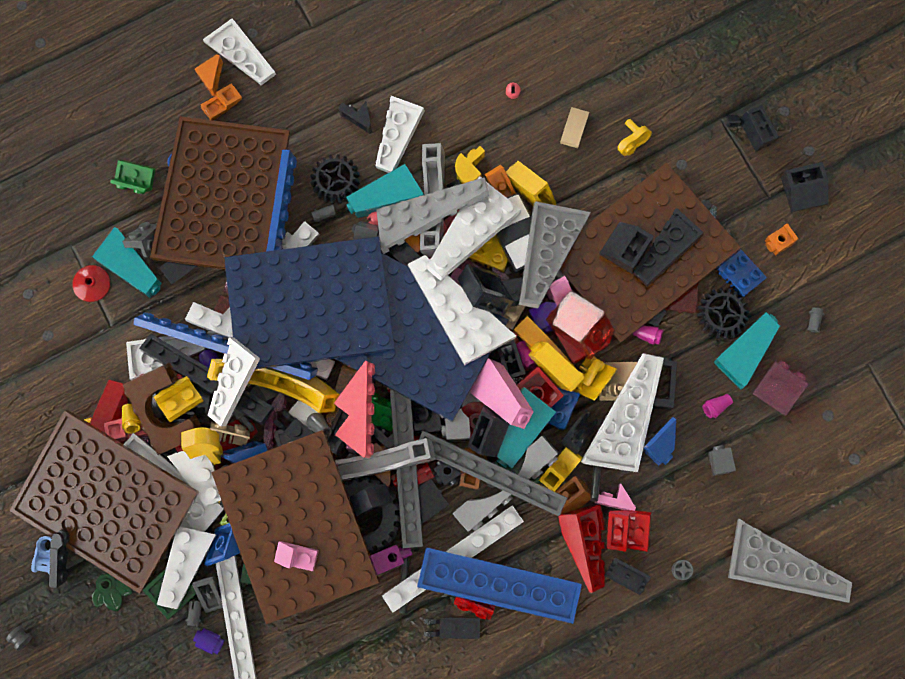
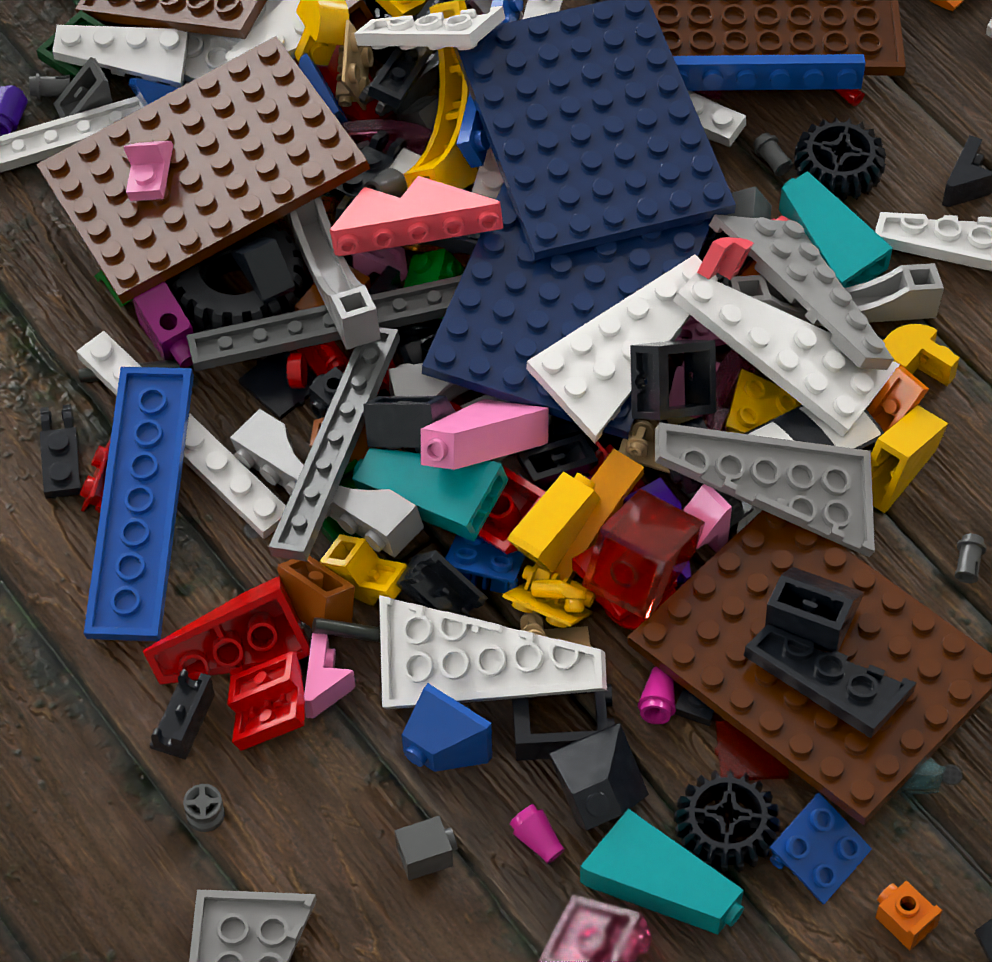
camera: 75 degrees right, 20 degrees down
none -> red tile [287,353,308,389]
none -> black slope [548,723,649,830]
none -> coral slope [697,237,754,280]
none -> dark grey pin [954,533,987,584]

